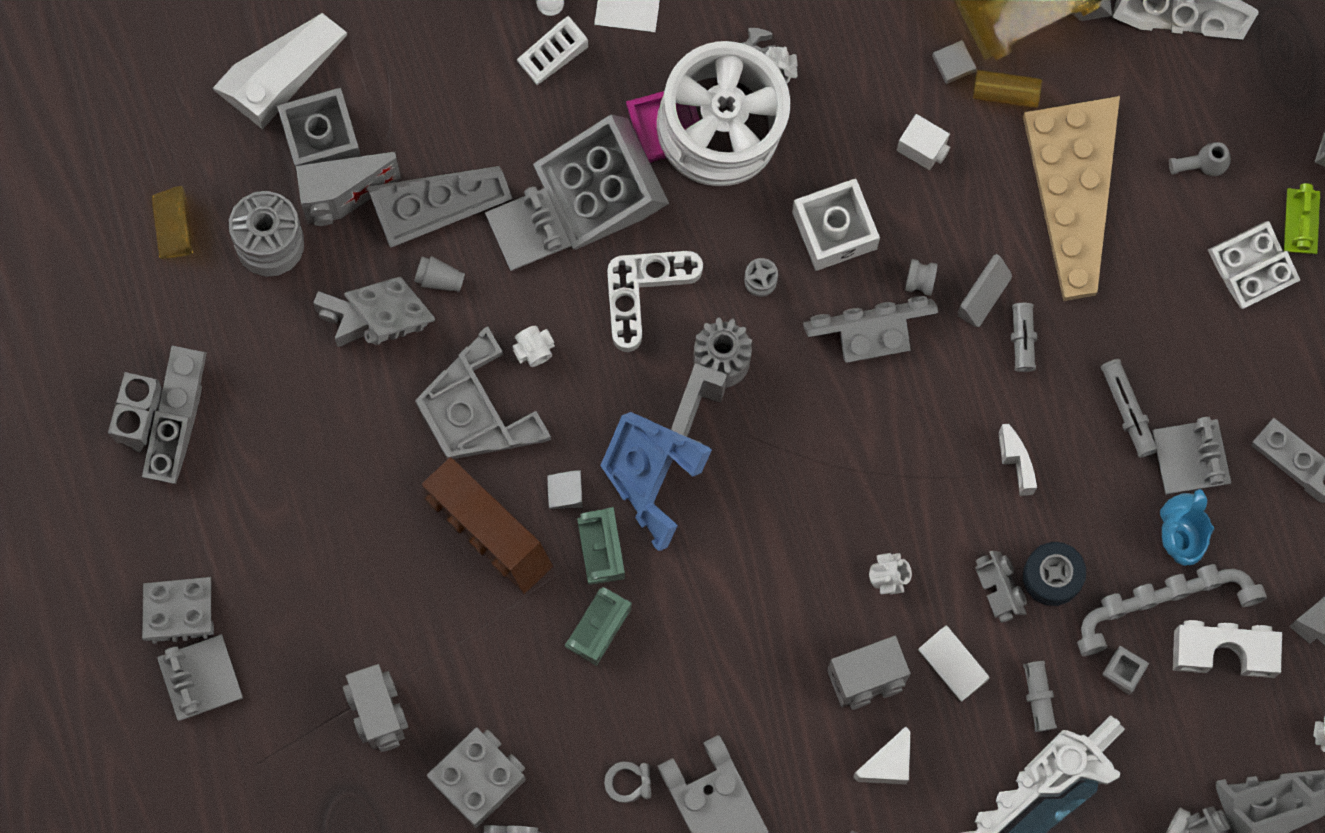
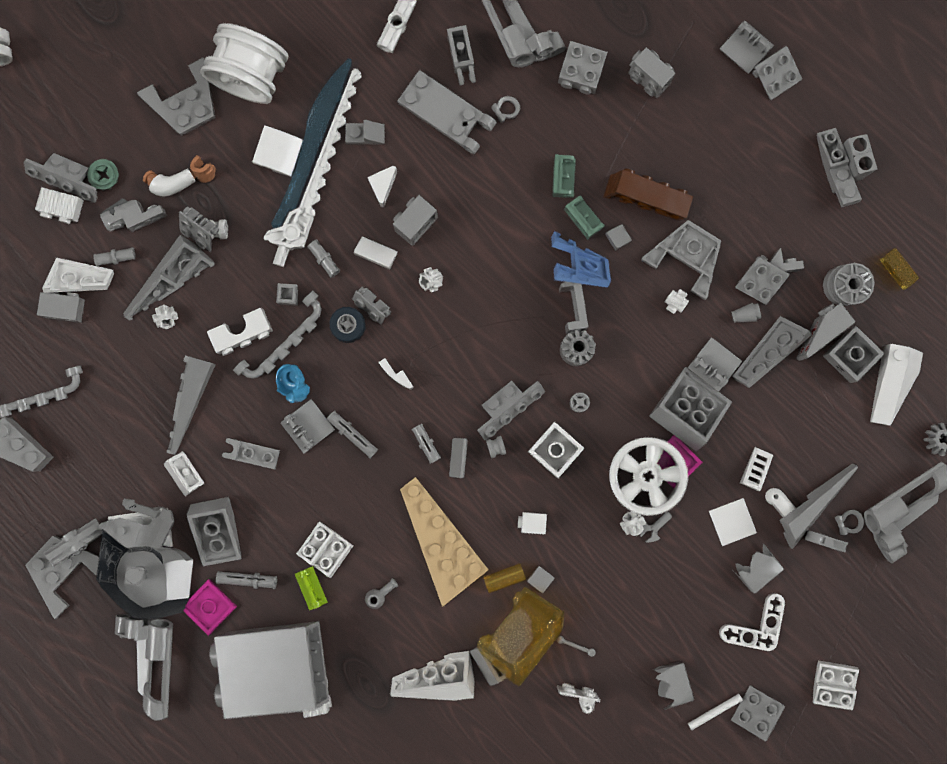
camera: 155 degrees right, 10 degrees up
white beam [608,251,703,352] -> none

